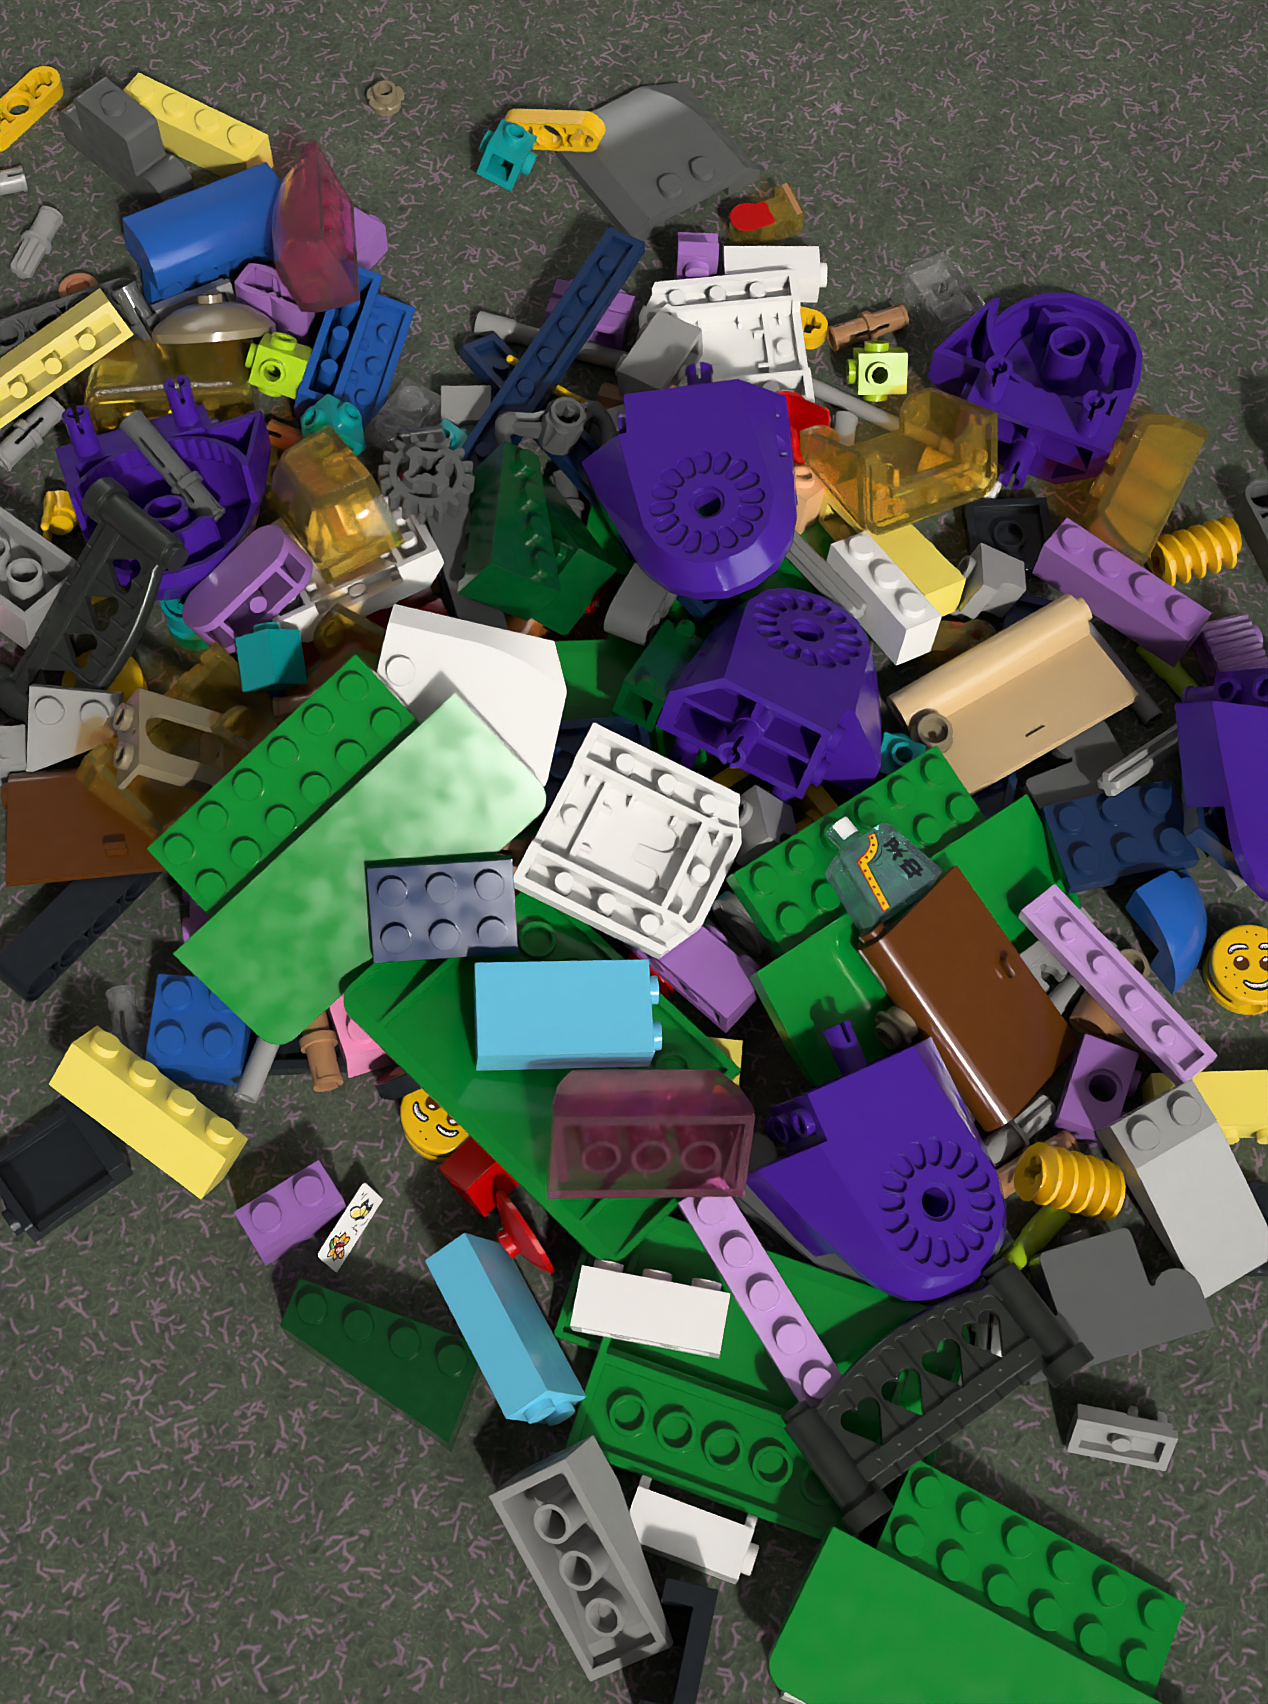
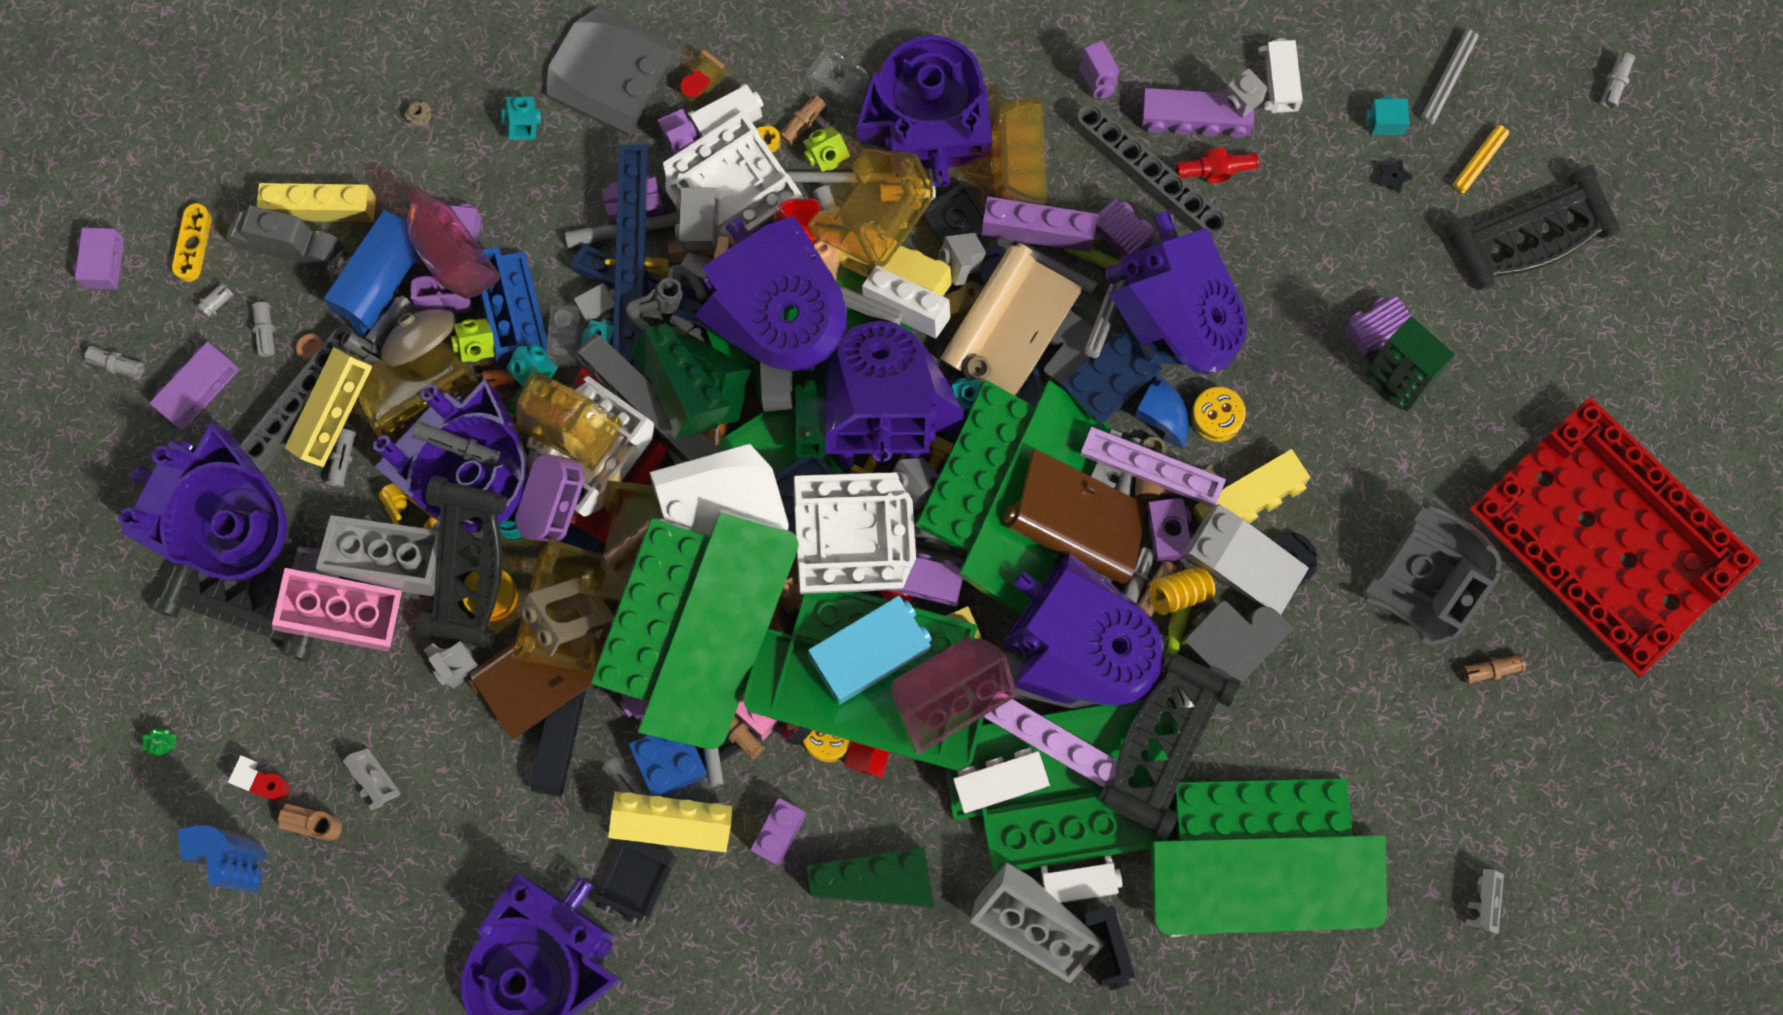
camera: 20 degrees left, 10 degrees up
light grey wing [26,684,124,772] -> none
teal brick [235,622,308,692] -> none
white sticker [317,1183,383,1272] -> none
plate [367,856,518,963] -> none
dark grey gear [378,433,475,525] -> none
medium azure brick [425,1233,587,1426] -> none
red dish [495,1189,555,1275] -> none
yellow beam [504,109,606,152] -> none
clear light blue torso [825,817,943,933] -> none
dark tan plate [874,1006,918,1050] -> none
light grey plate [1066,1404,1178,1471] -> none
yellow piece [1144,515,1242,587] -> none

